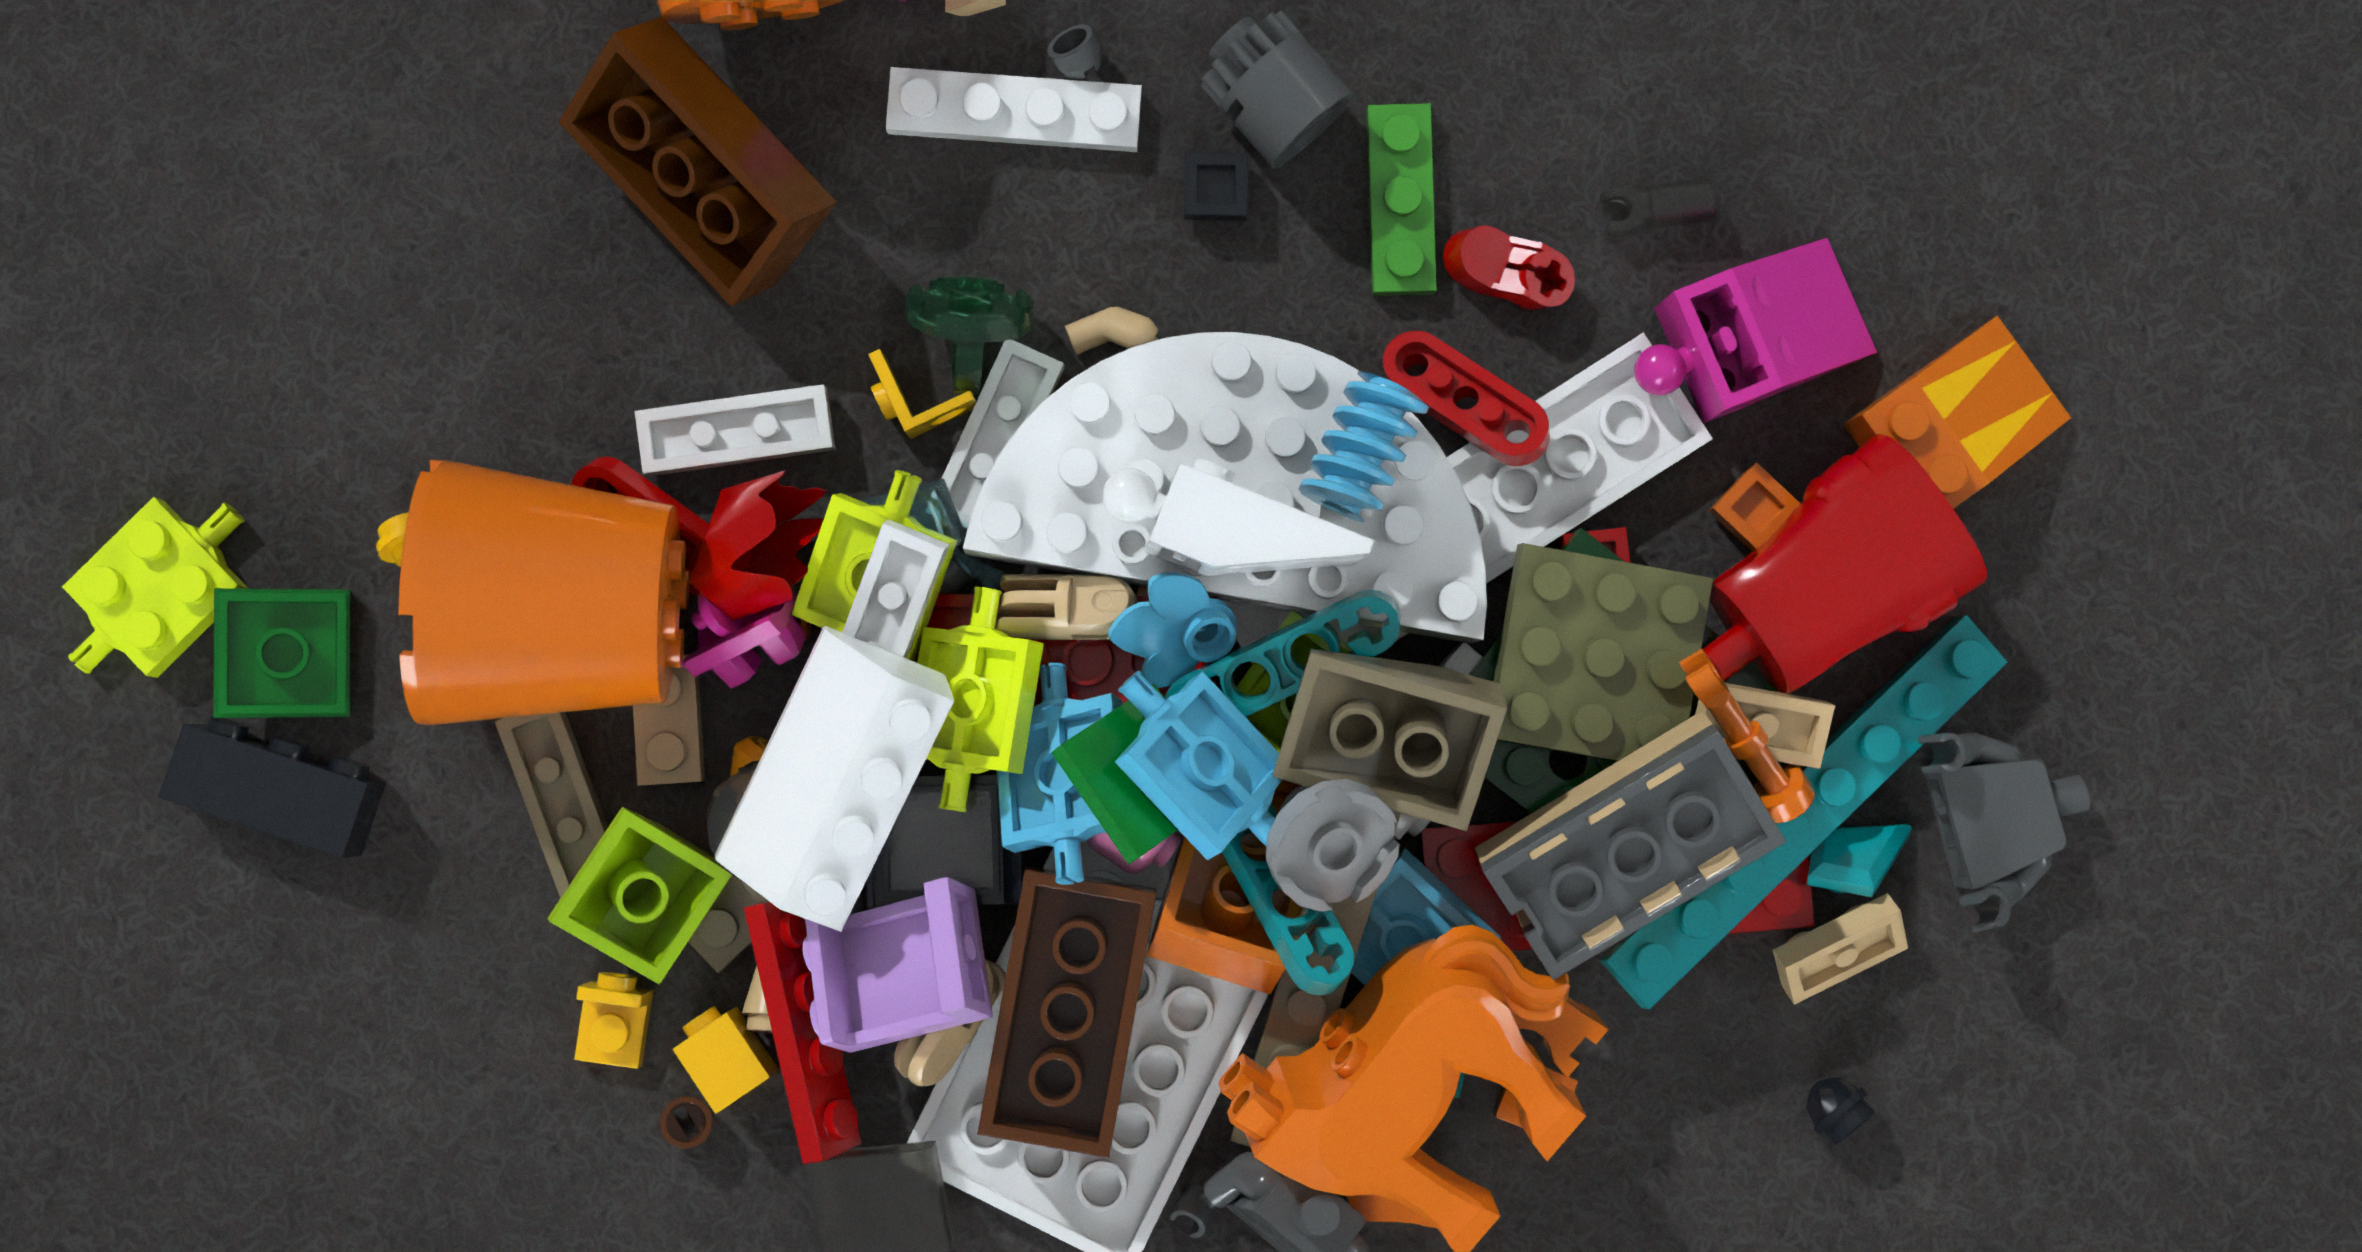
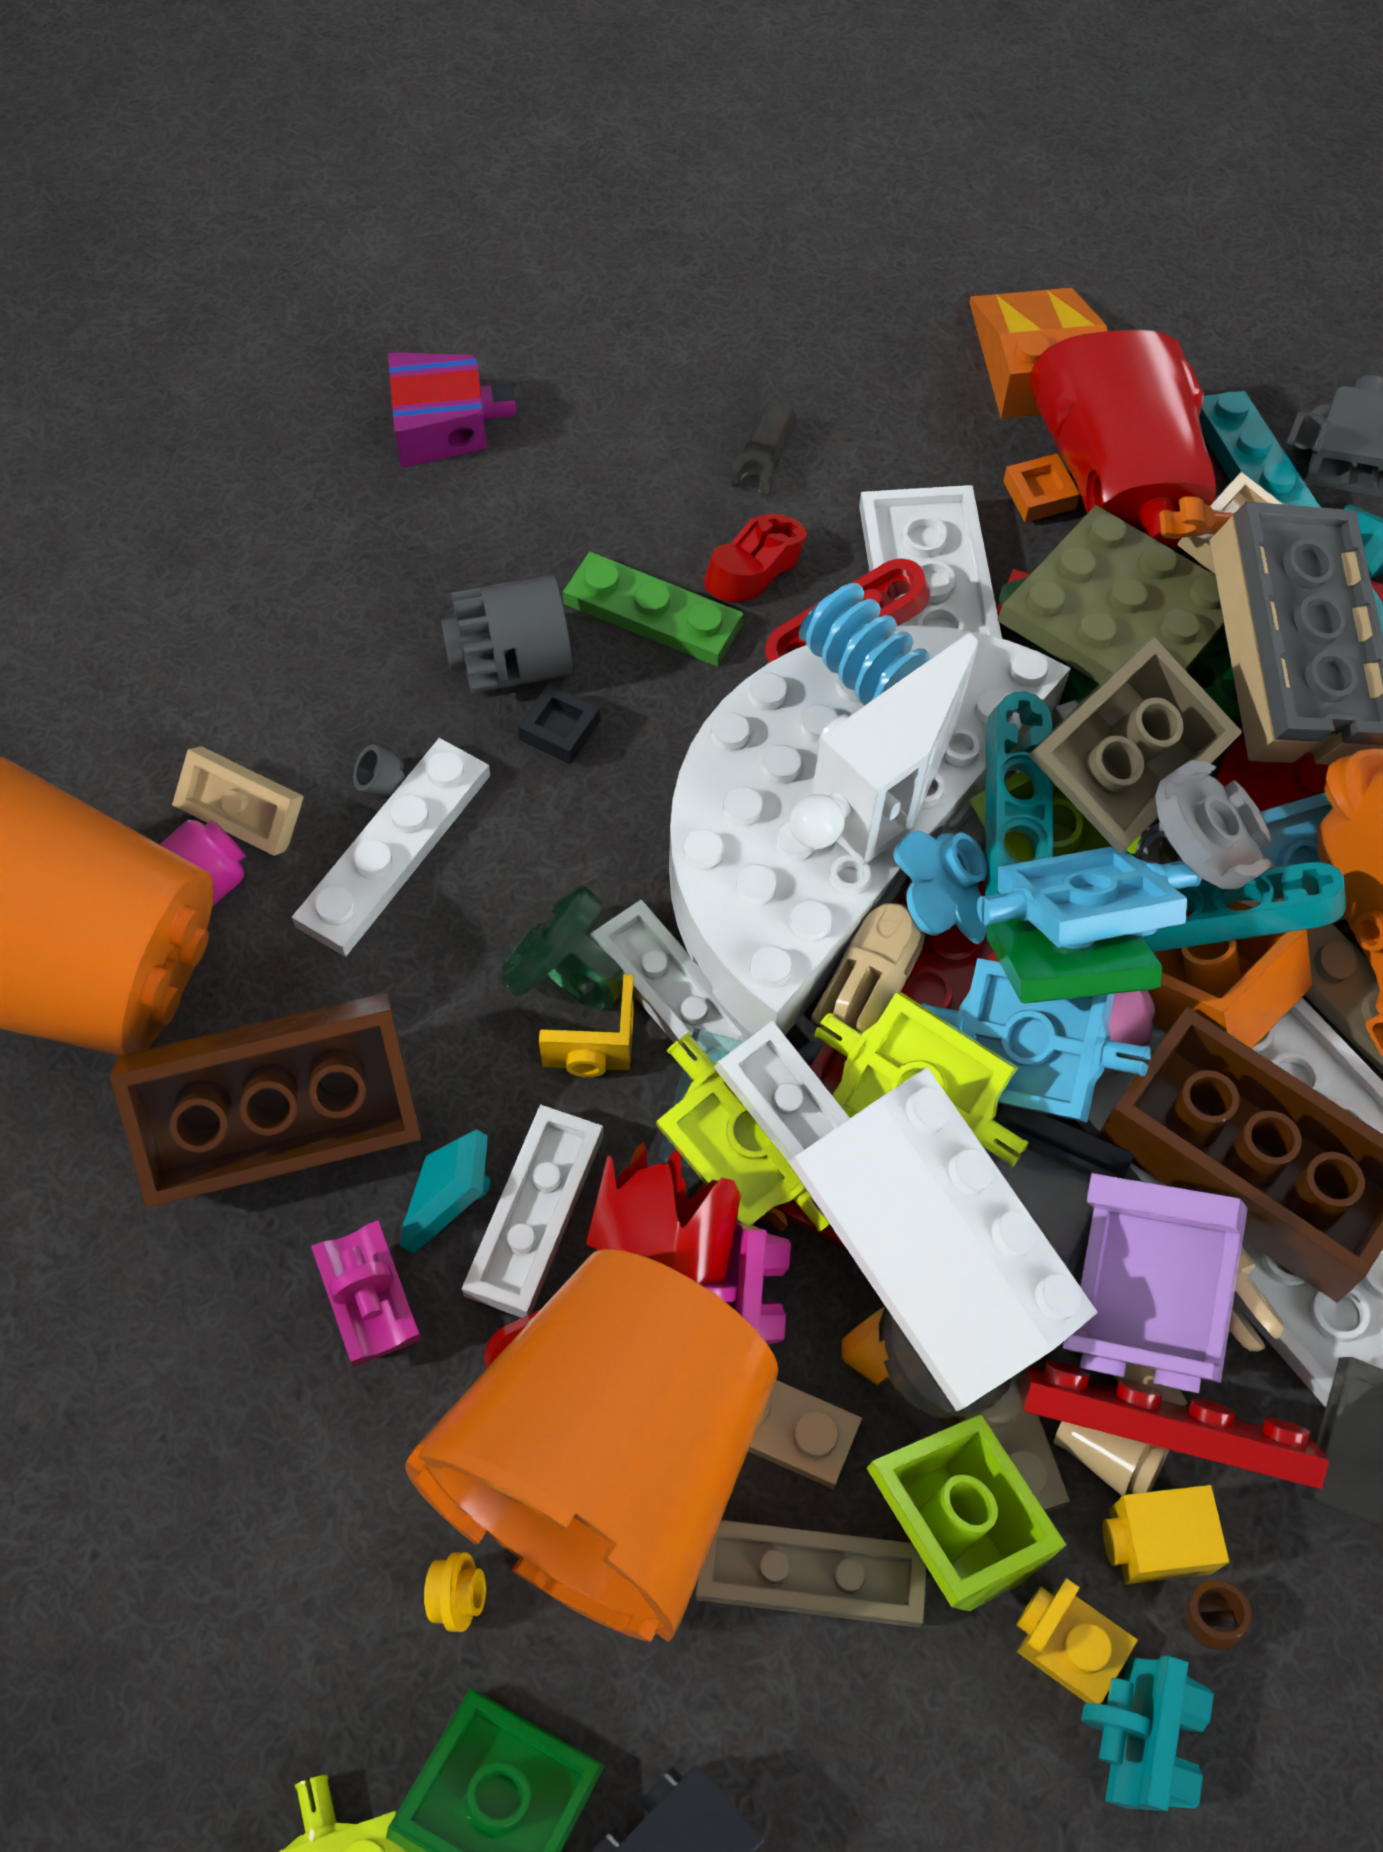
camera: 60 degrees left, 25 degrees down
tan arm [1065,307,1159,355] -> none
dark pink slope [1634,238,1877,424] -> none
none -> dark pink hips [311,1220,422,1367]
none -> teal piece [400,1129,490,1254]
none -> teal hips [1081,1655,1214,1811]

